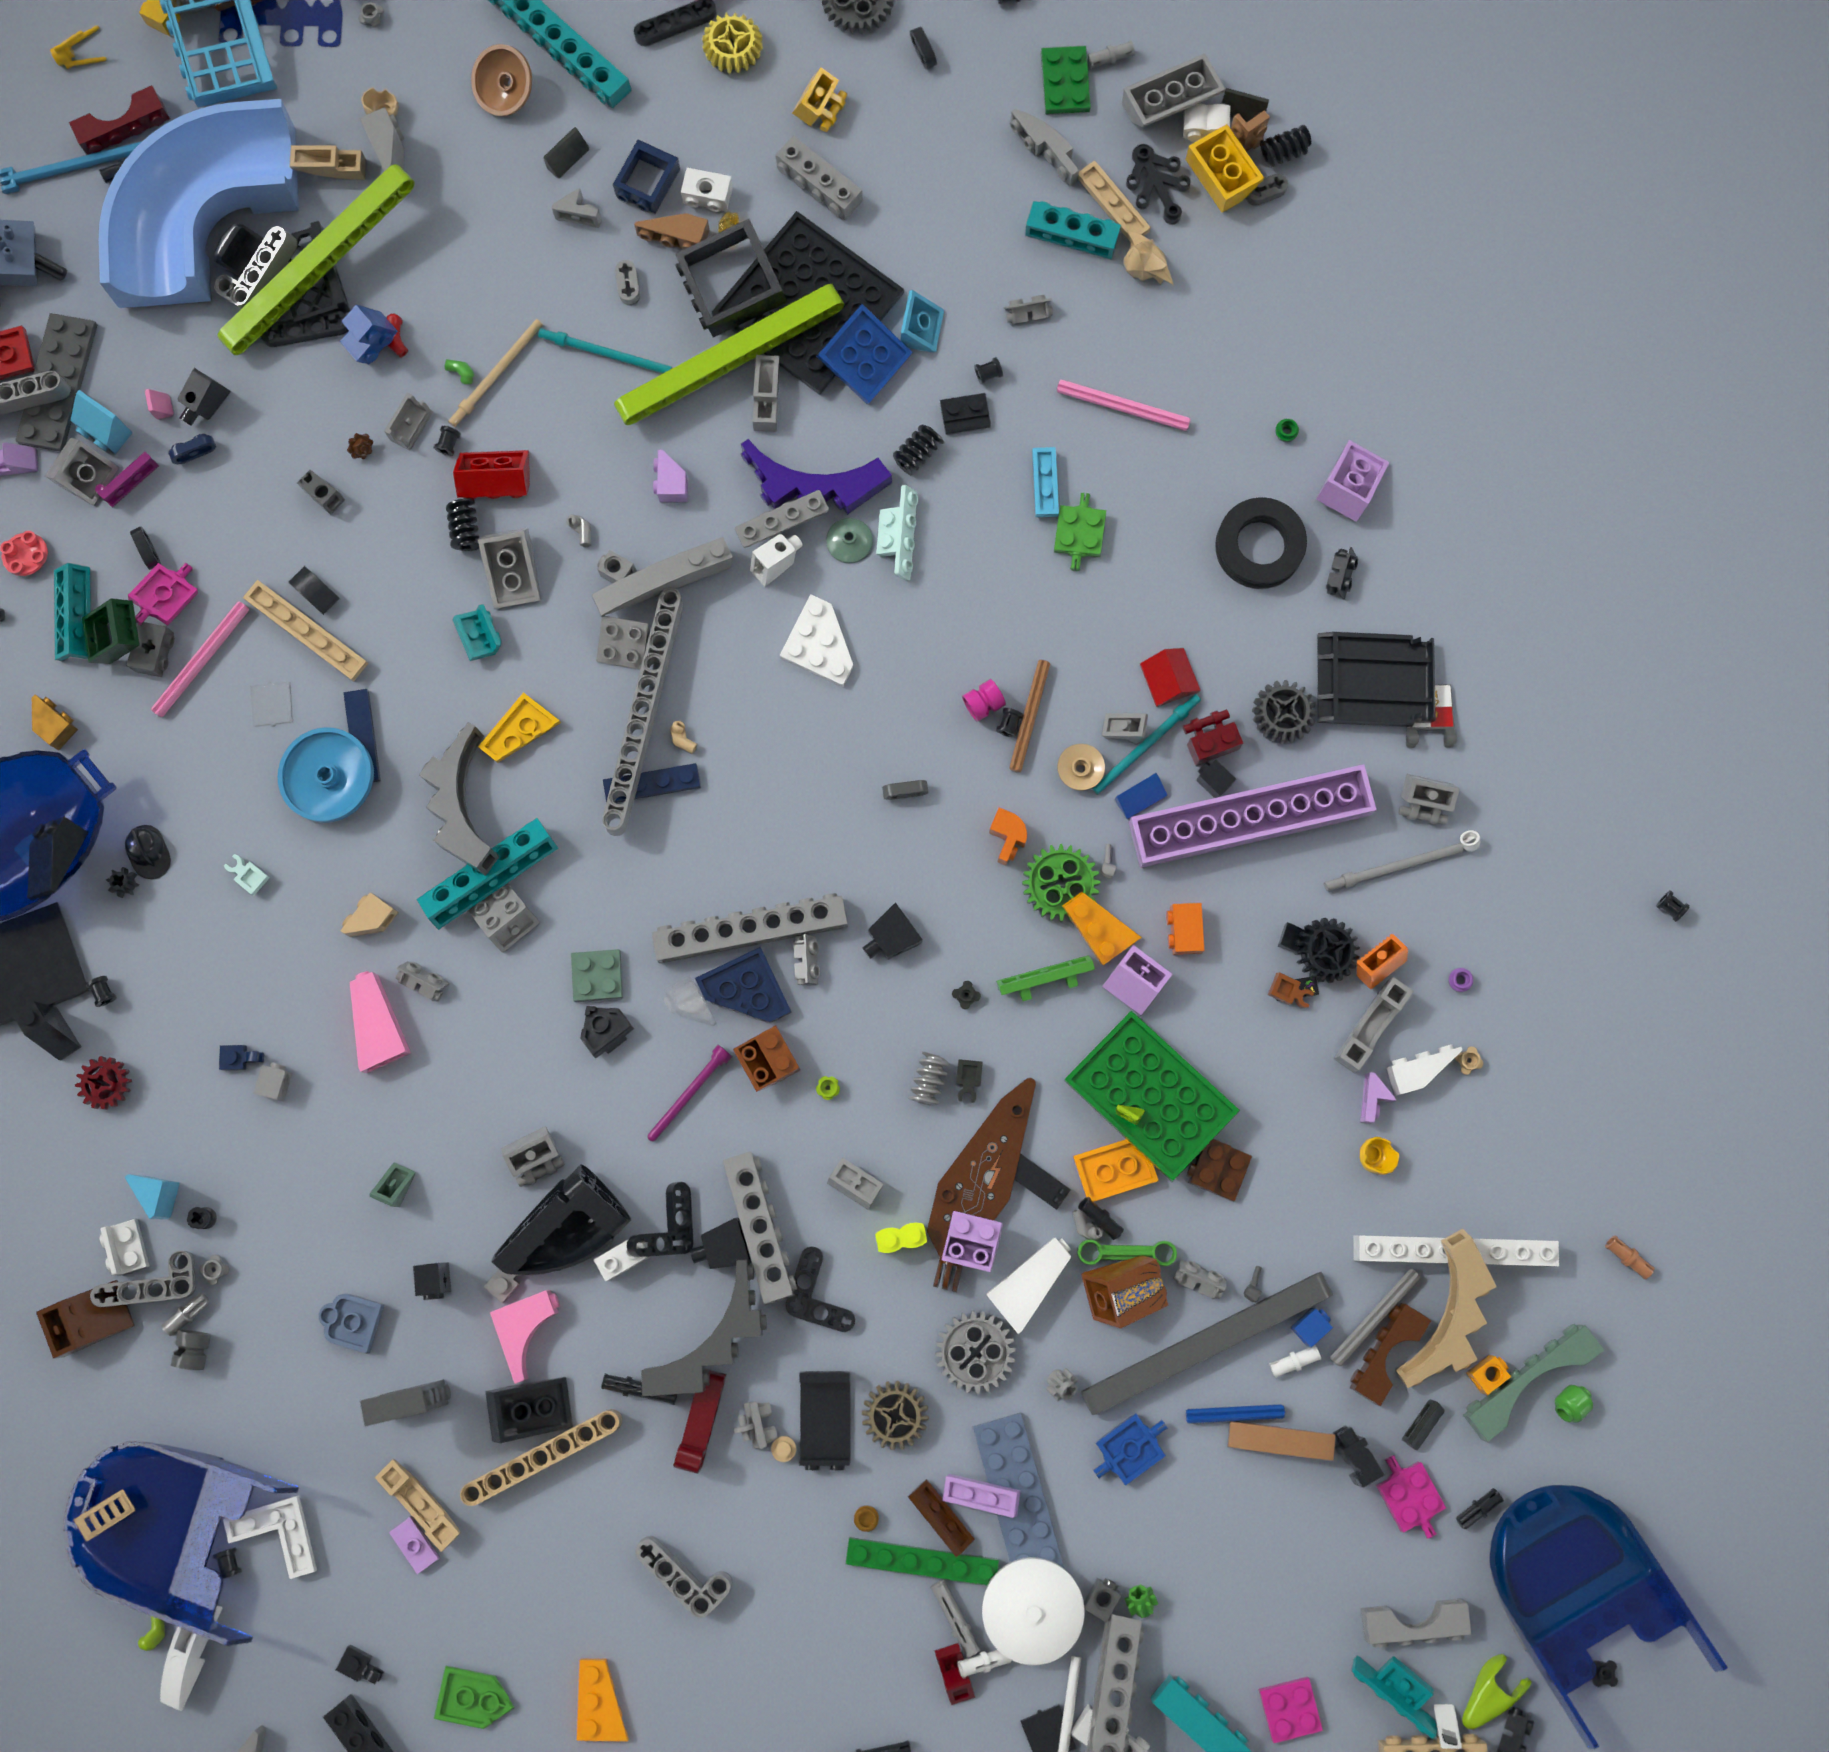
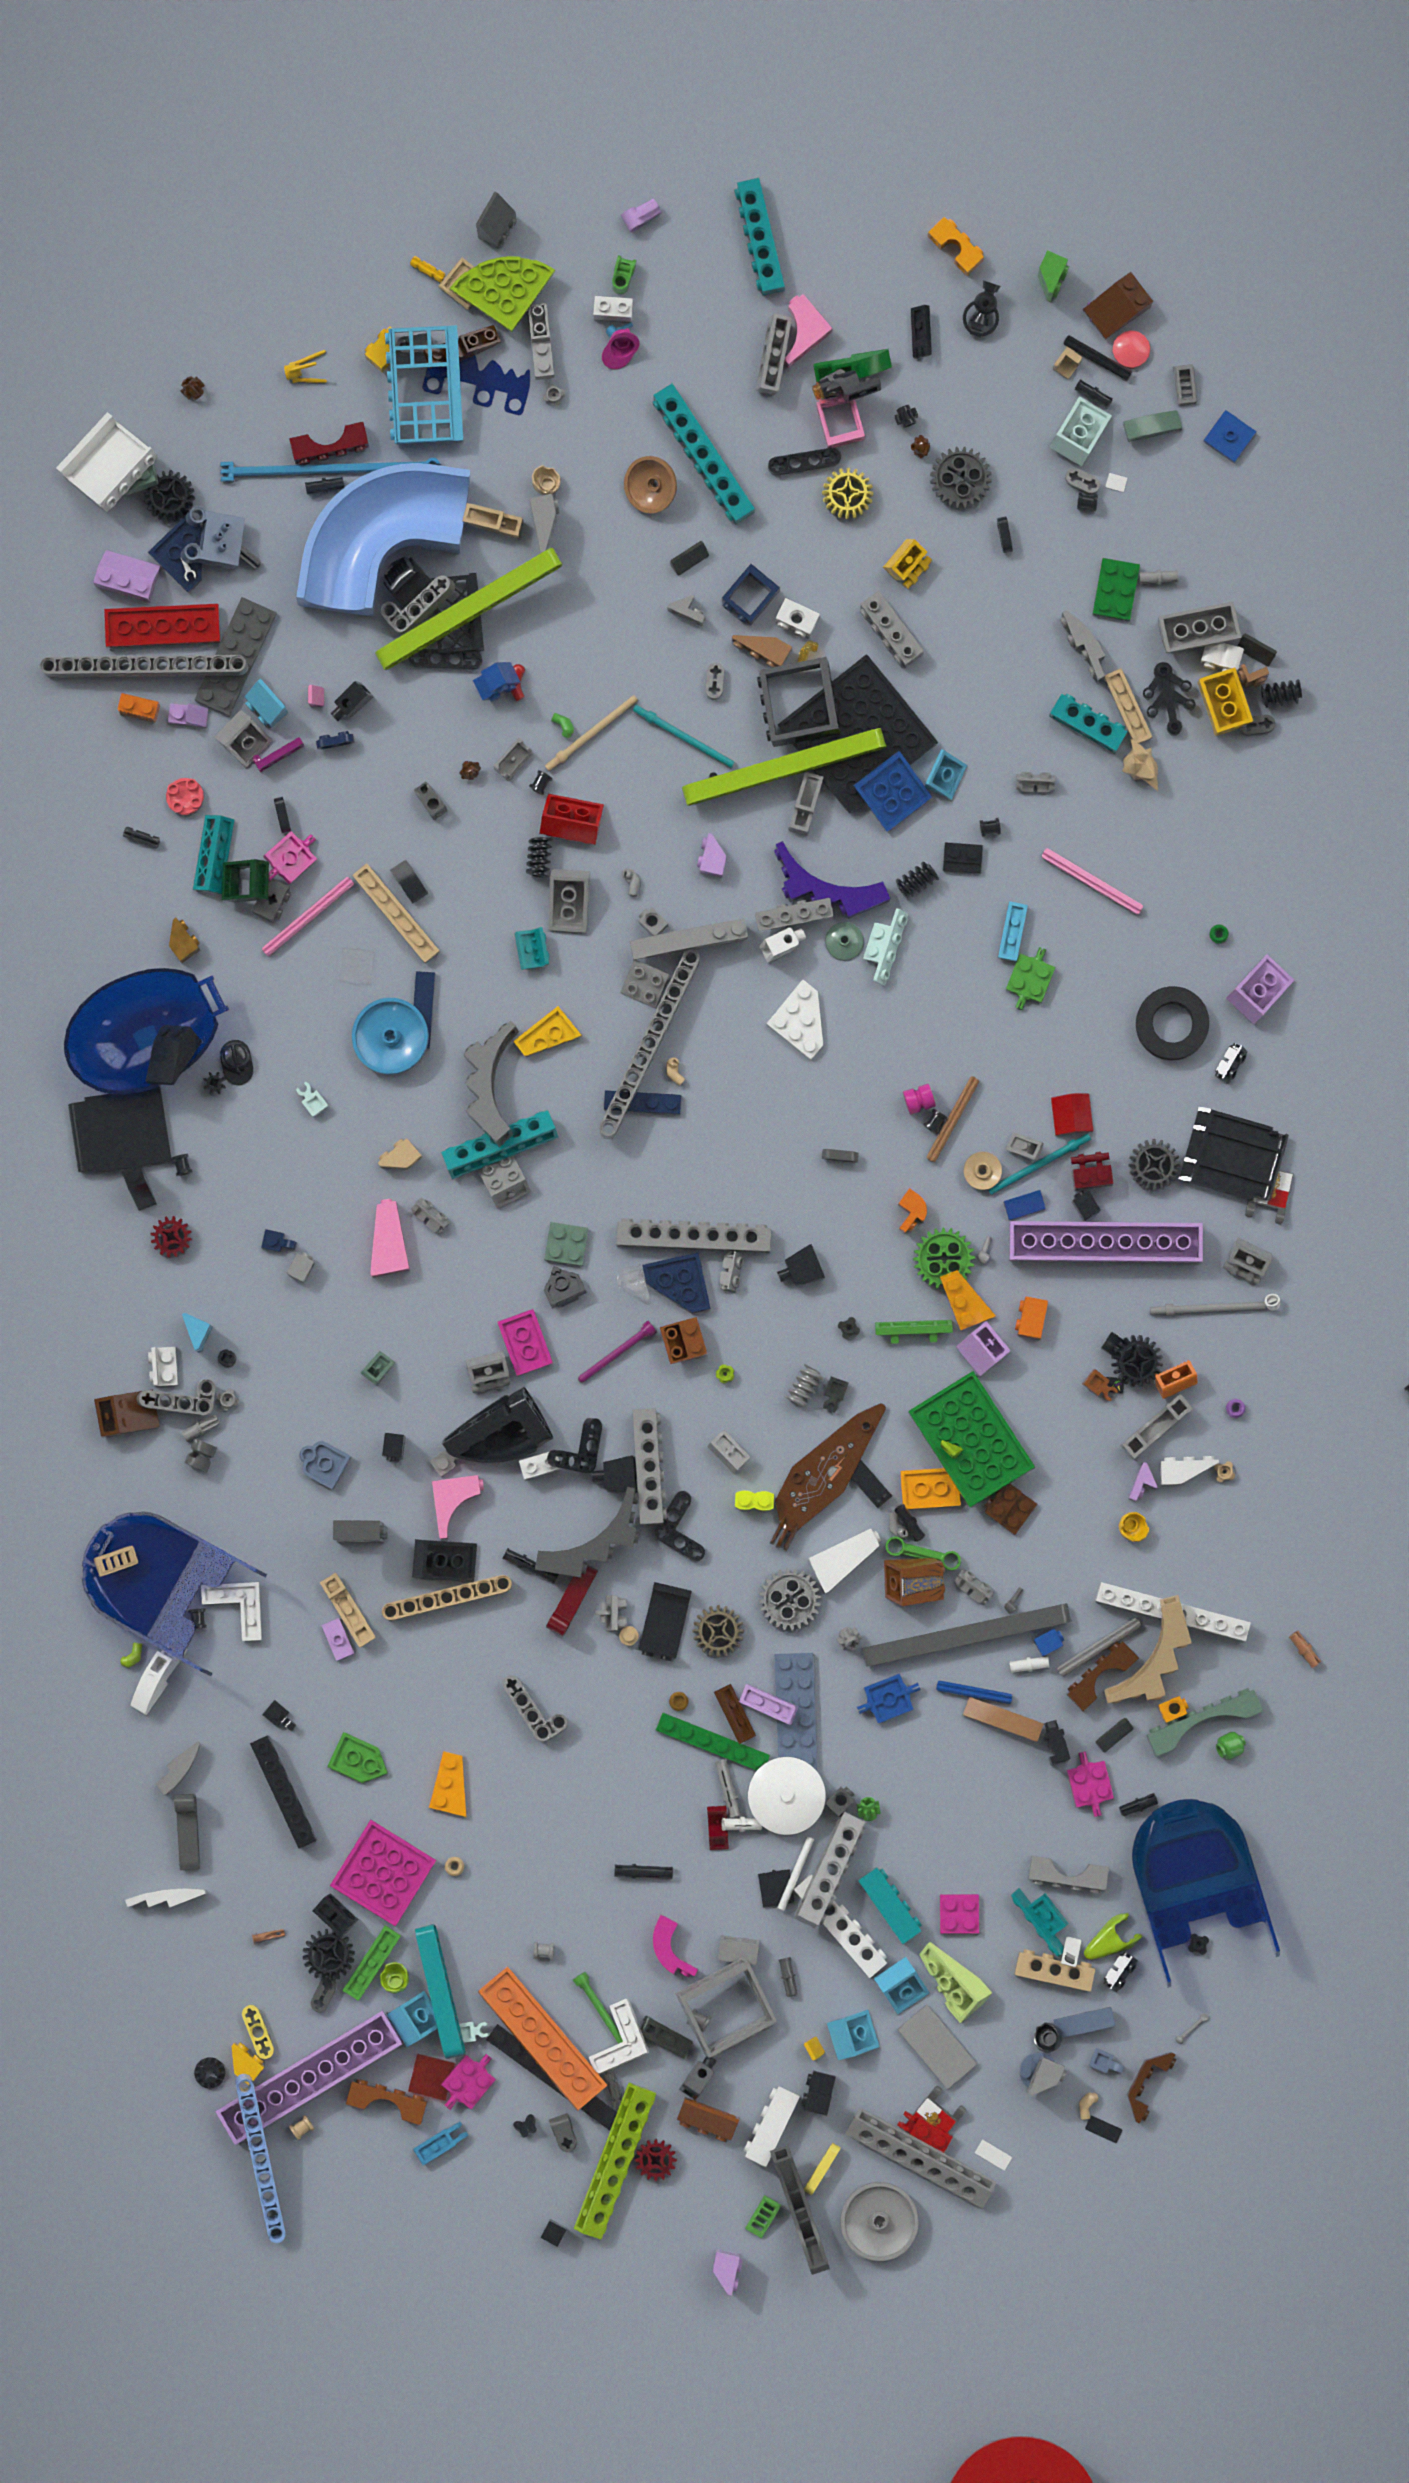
camera: 15 degrees right, 5 degrees up
lavender slope [942,1211,1003,1272] -> none
none -> dark pink plate [497,1309,553,1376]

